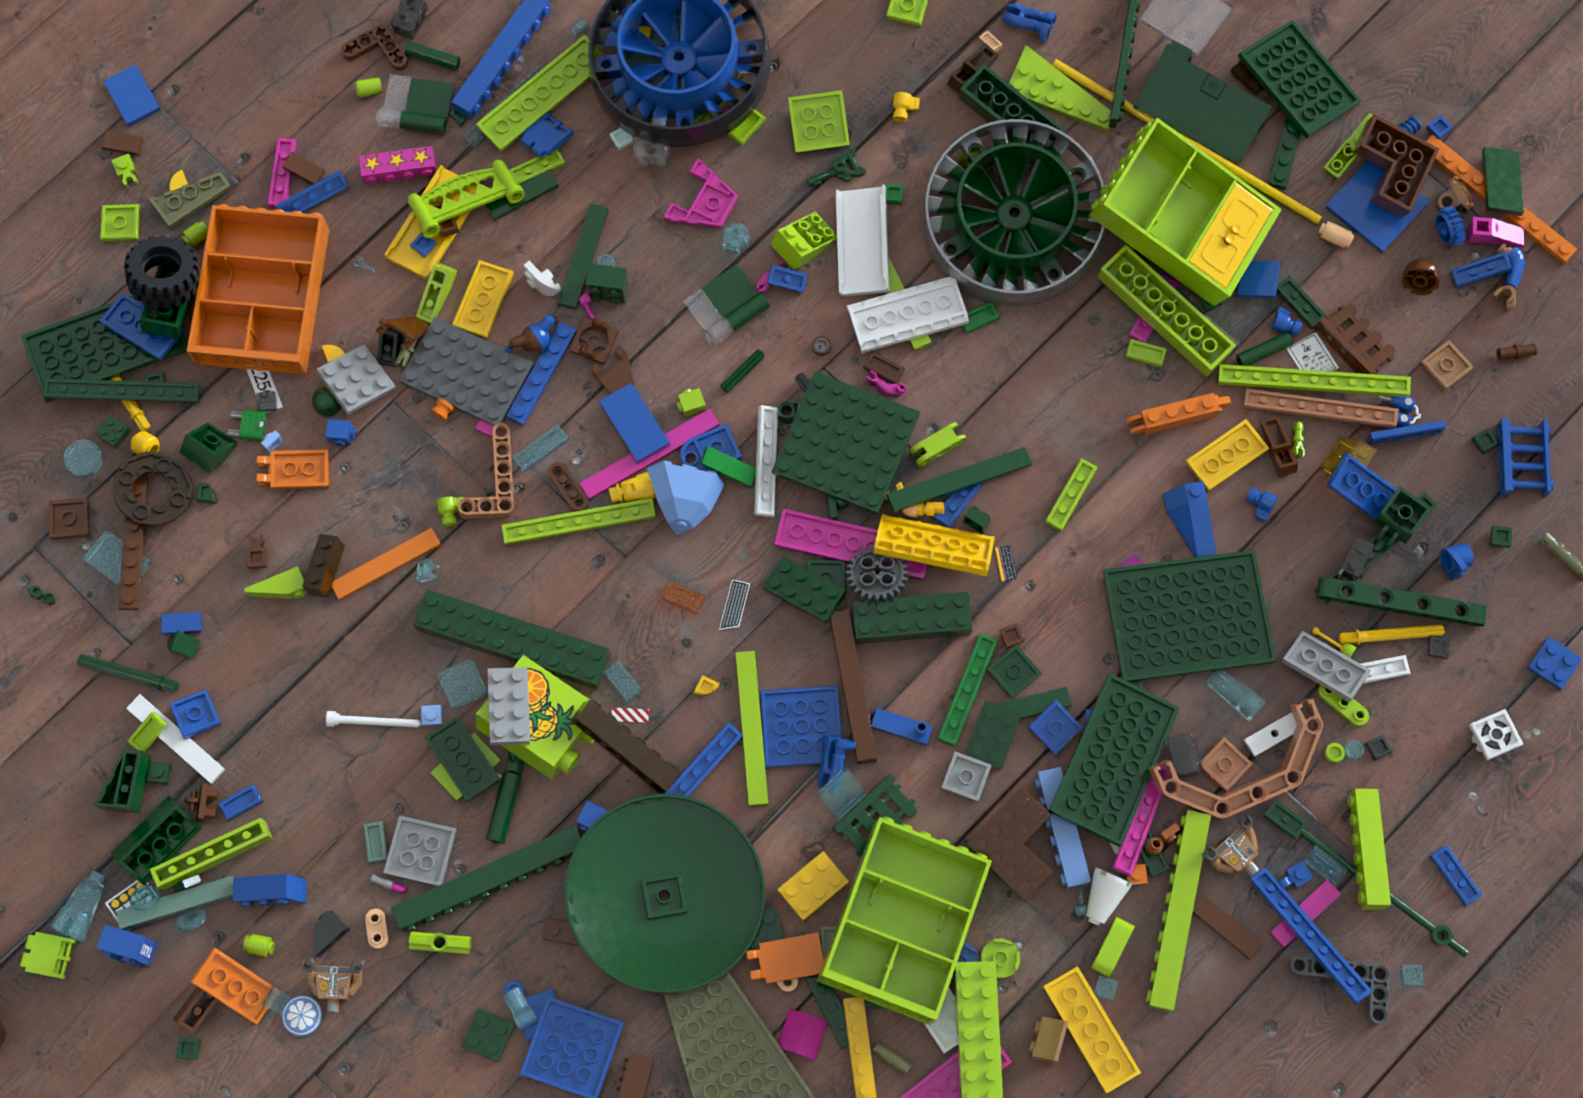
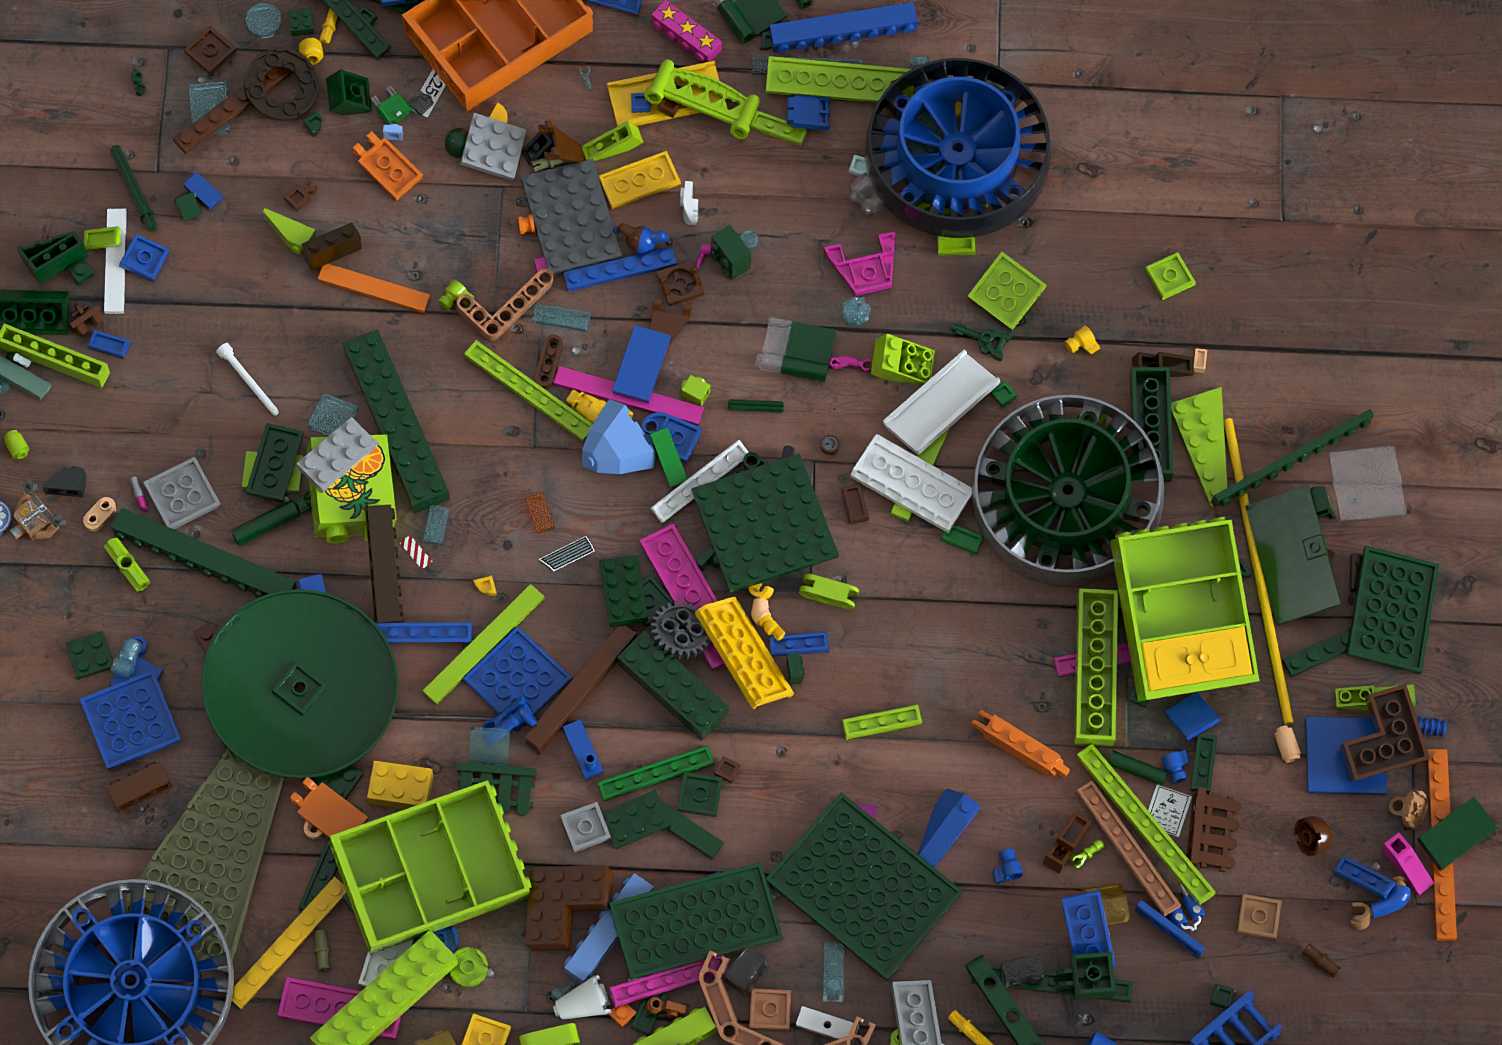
camera: 45 degrees right, 5 degrees down
blue wedge [233,874,307,907] -> none
blue brick [325,419,356,446] -> none
sand green tile [363,821,388,864] -> none
clear light blue tile [417,559,439,583] -> none
light blue plate [421,705,442,727] -> none
dark green tile [485,169,559,221] -> none
dark green tile [558,204,609,310] -> none
blue plate [767,265,808,293] -> none
dark pink slope [778,1009,827,1061] -> none
dark pink arm [866,371,907,396] -> none
dark green tile [886,447,1032,513] -> none
black sticker [995,545,1018,581] -> none
blue piece [1001,3,1057,43] -> none
blue tile [1028,700,1083,755] -> none
lime tile [1125,339,1167,368] -> none
yellow plate [1185,419,1269,492] -> none
hinge [1312,627,1357,658] -> none
blue plate [1426,114,1453,140] -> none
blue gear [1436,206,1466,247] -> none

